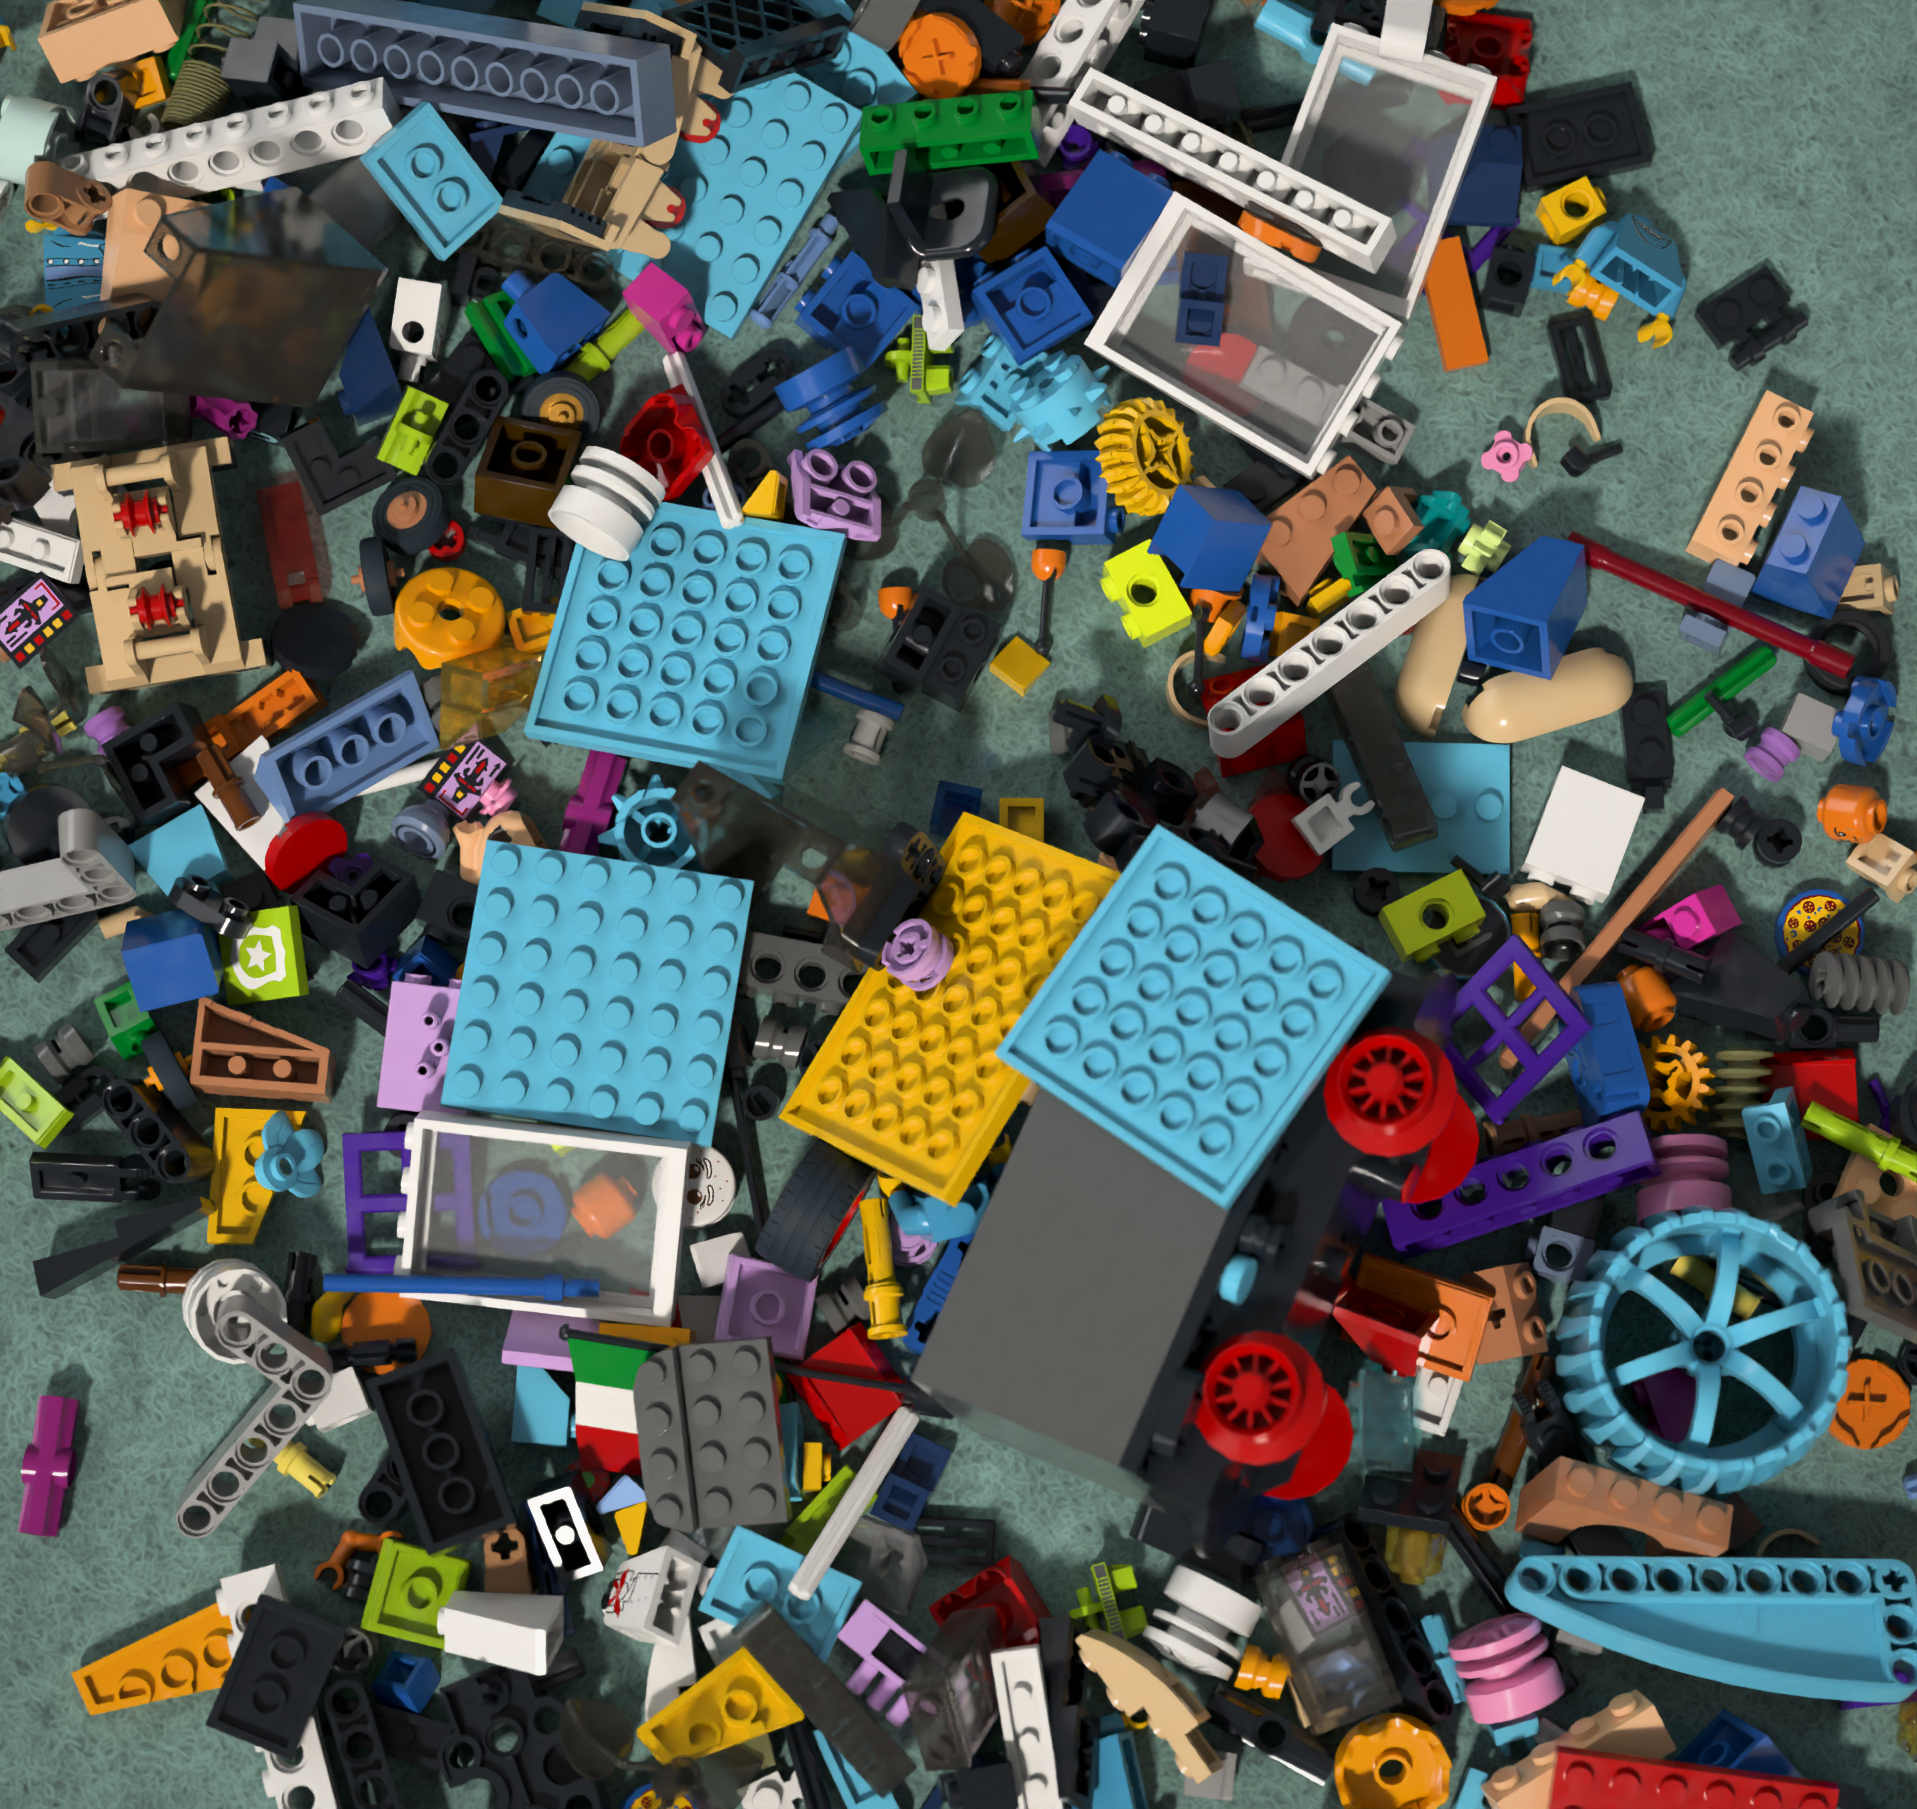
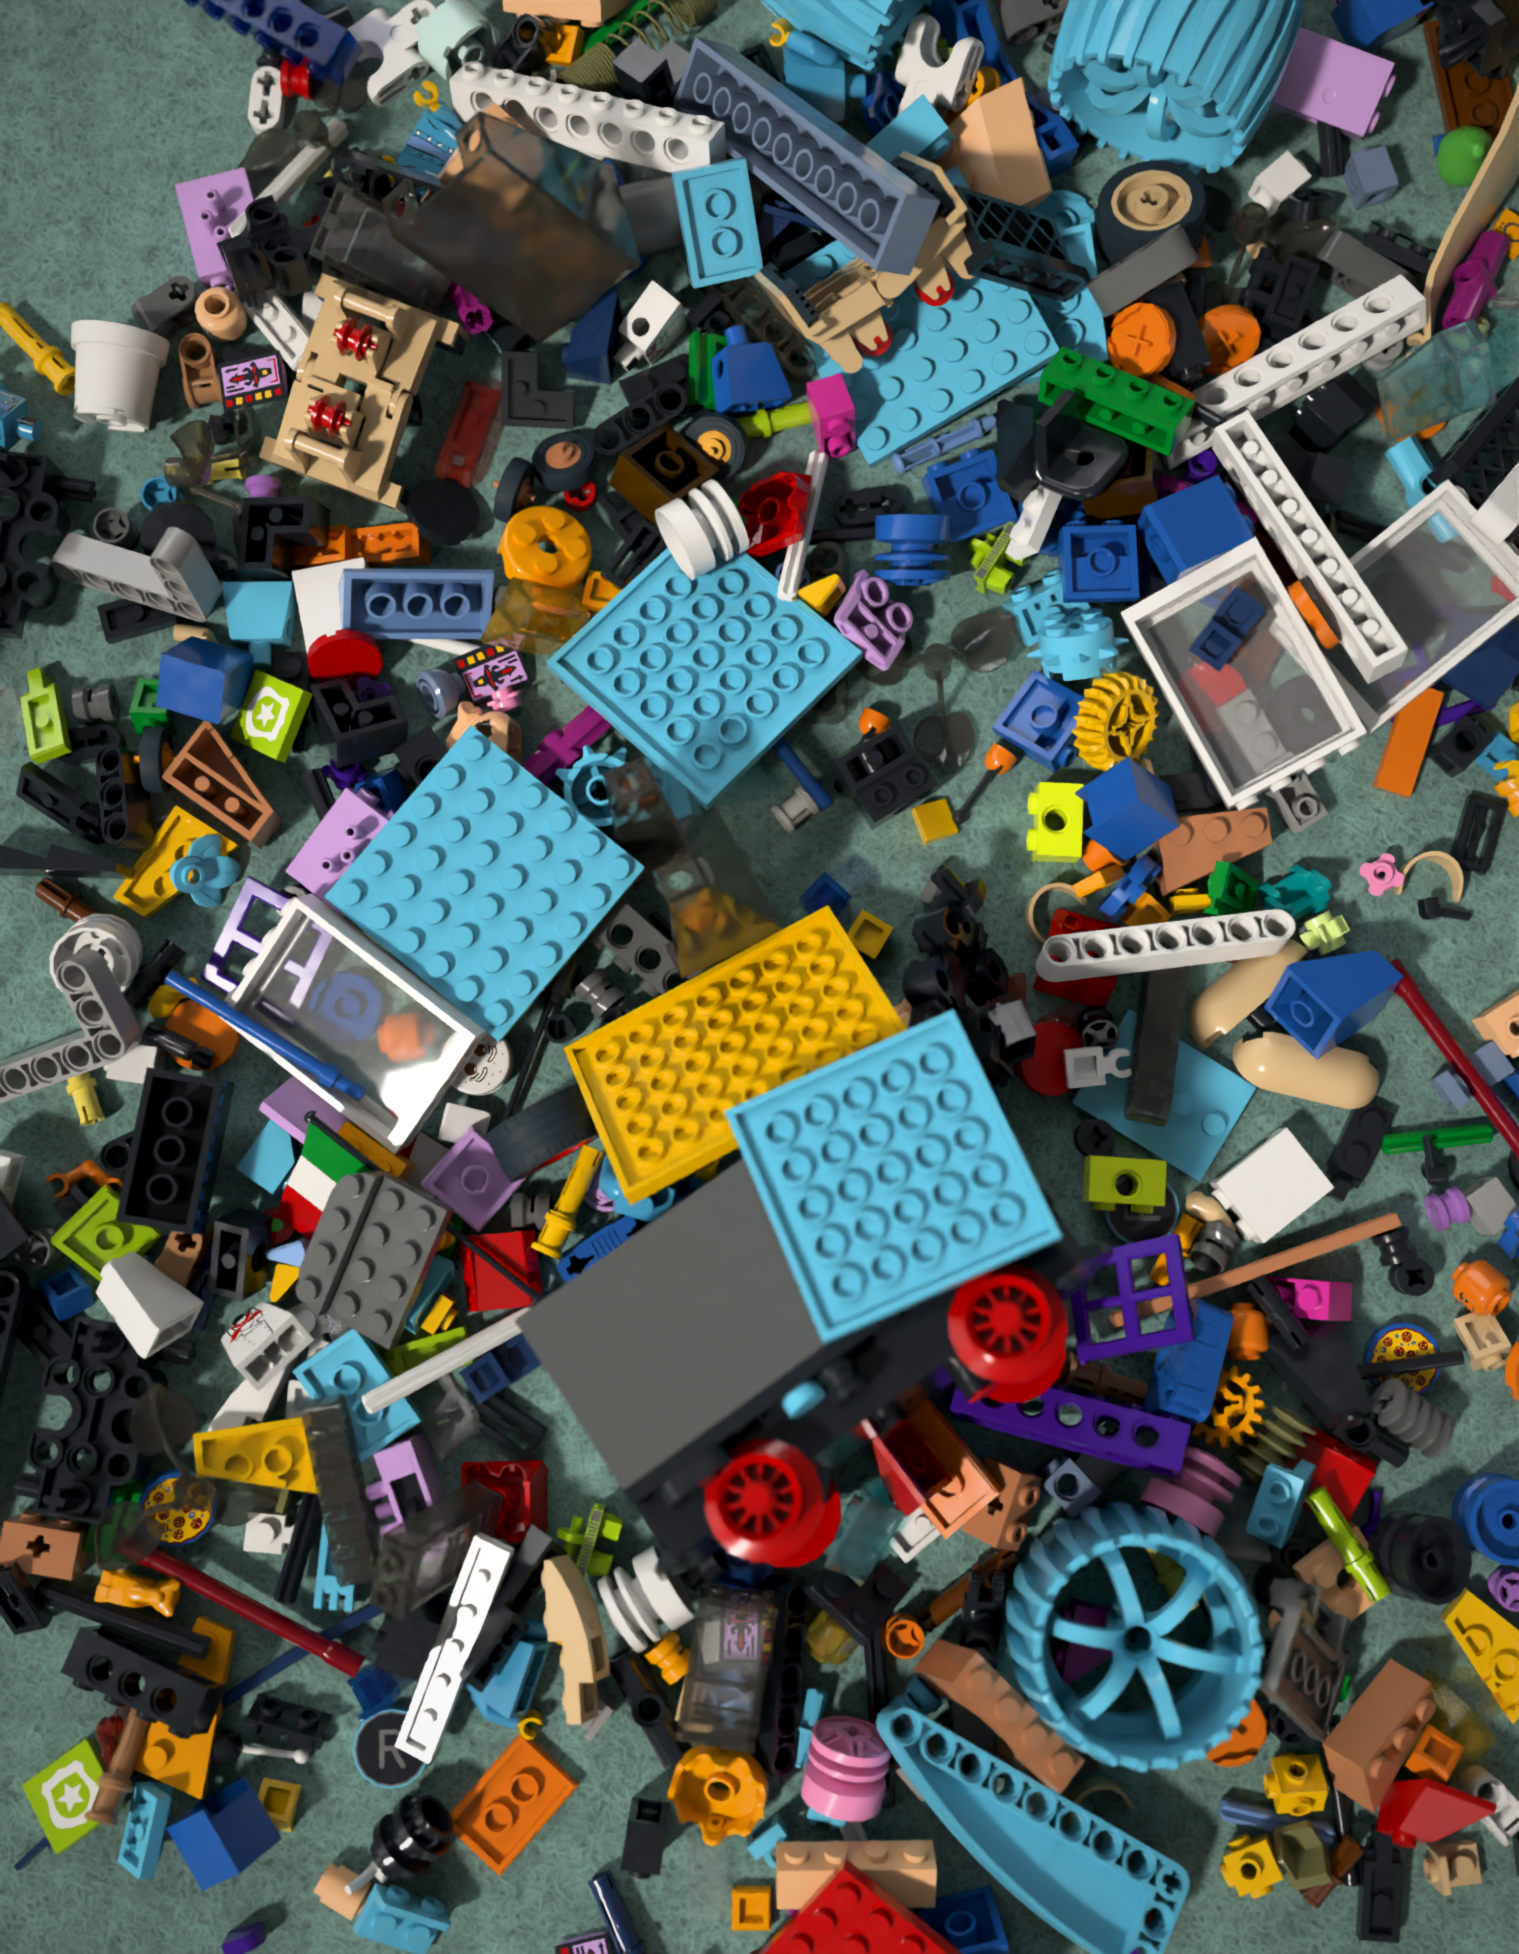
camera: 30 degrees right, 5 degrees up
medium nougat piece [24,161,112,236] -> none
black plate [168,874,254,939] -> none
reddish brown axle [196,744,262,831] -> none
lime hips [375,385,449,476] -> none
black beam [856,821,946,971] -> none
lavender wheel [882,918,954,991] -> none
black hinge [1188,604,1210,697] -> none
nougat bracket [1361,486,1425,556] -> none
black hand [1450,854,1510,900] -> none
none -> black hinge [207,414,235,446]

